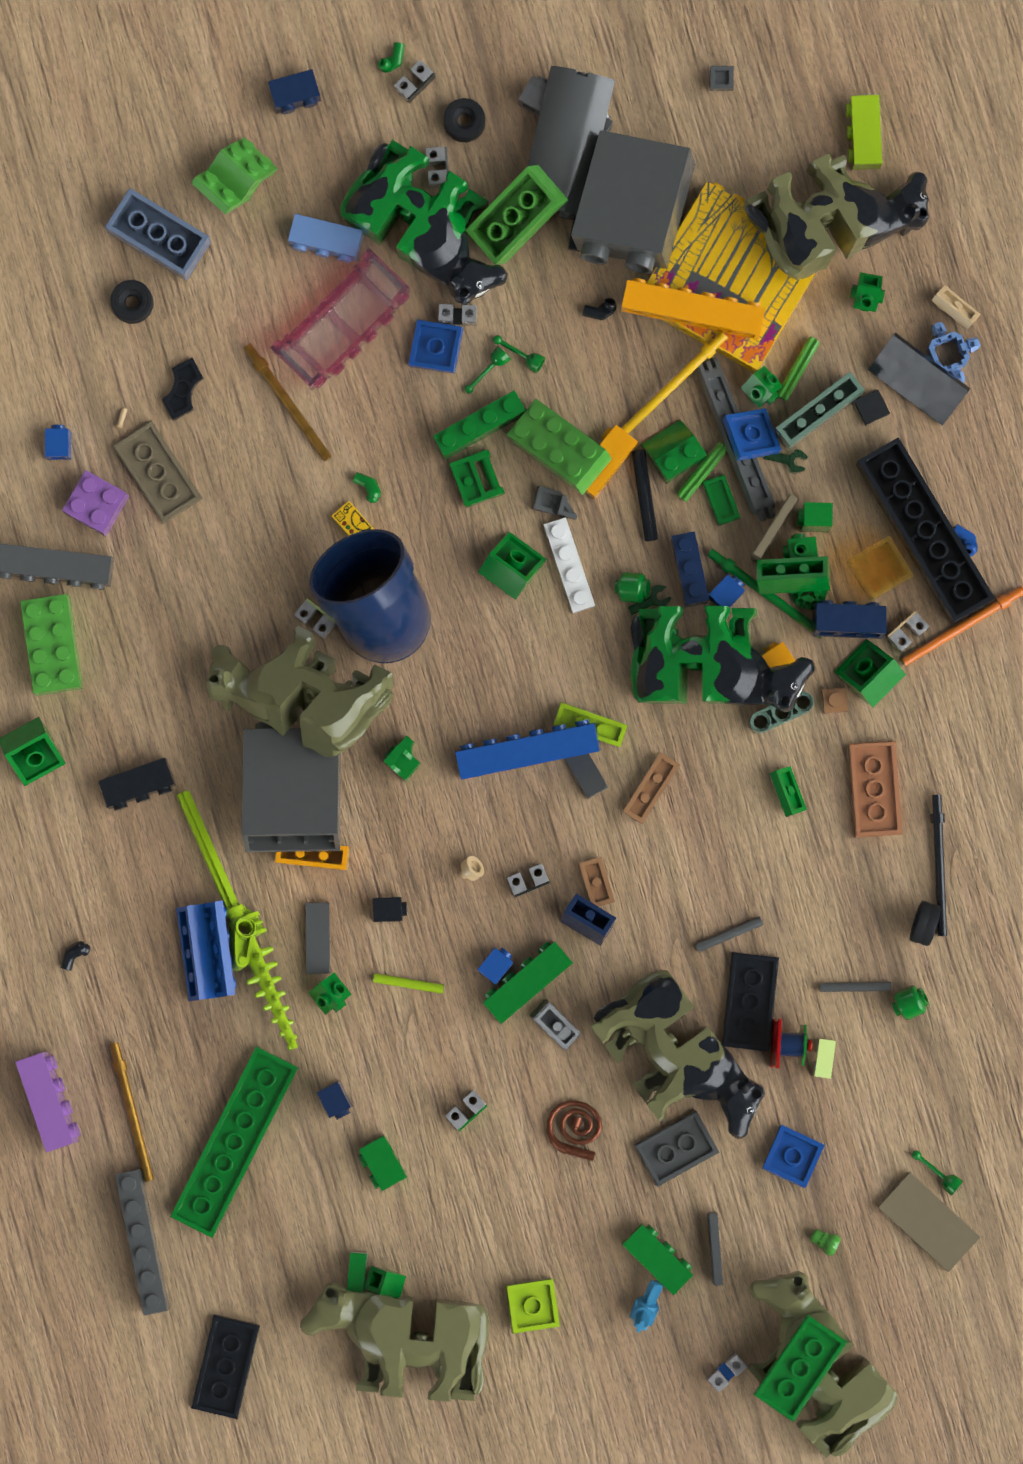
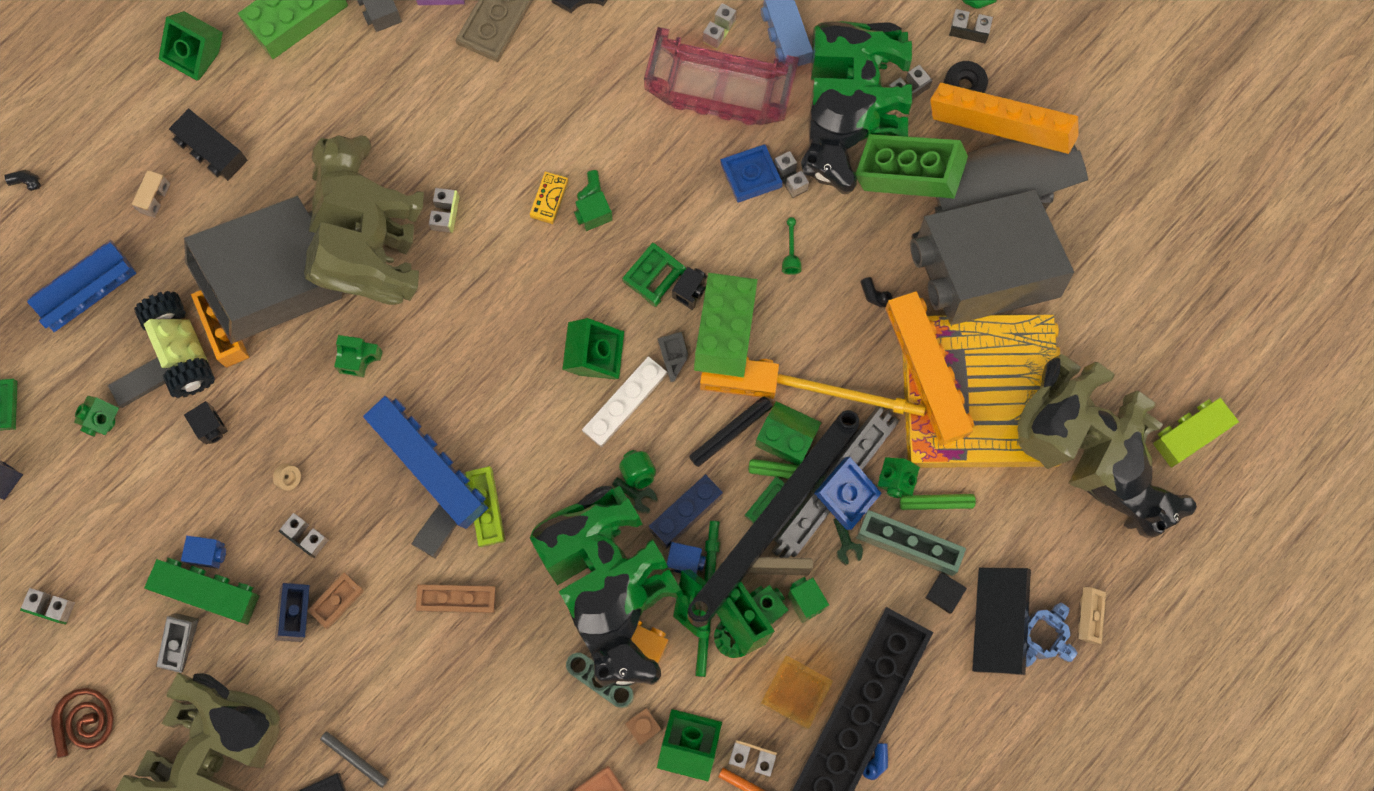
camera: 55 degrees right, 10 degrees down
lime piece [176,790,298,1051] -> none
pearl gold bar [244,343,332,462] -> none
dark blue cylinder [309,529,431,663] -> none
lime bar [373,973,444,994] -> none
green brick [433,390,526,460] -> none
green hinge [464,346,511,394] -> none
dark grey plate [710,66,734,91] -> none
green plate [769,766,807,817] -> none
dark blue brick [812,600,887,639] -> none
green brick [850,272,885,312] -> none
none -> tan piece [131,170,170,218]
none -> plate [134,291,215,398]
none -> green brick [573,191,613,231]
none -> black brick [672,267,707,310]
none -> green plate [673,569,711,638]
none -> black piece [688,410,859,627]
none -> flat silver piece [703,3,736,50]
none -> light orange brick [930,82,1079,154]

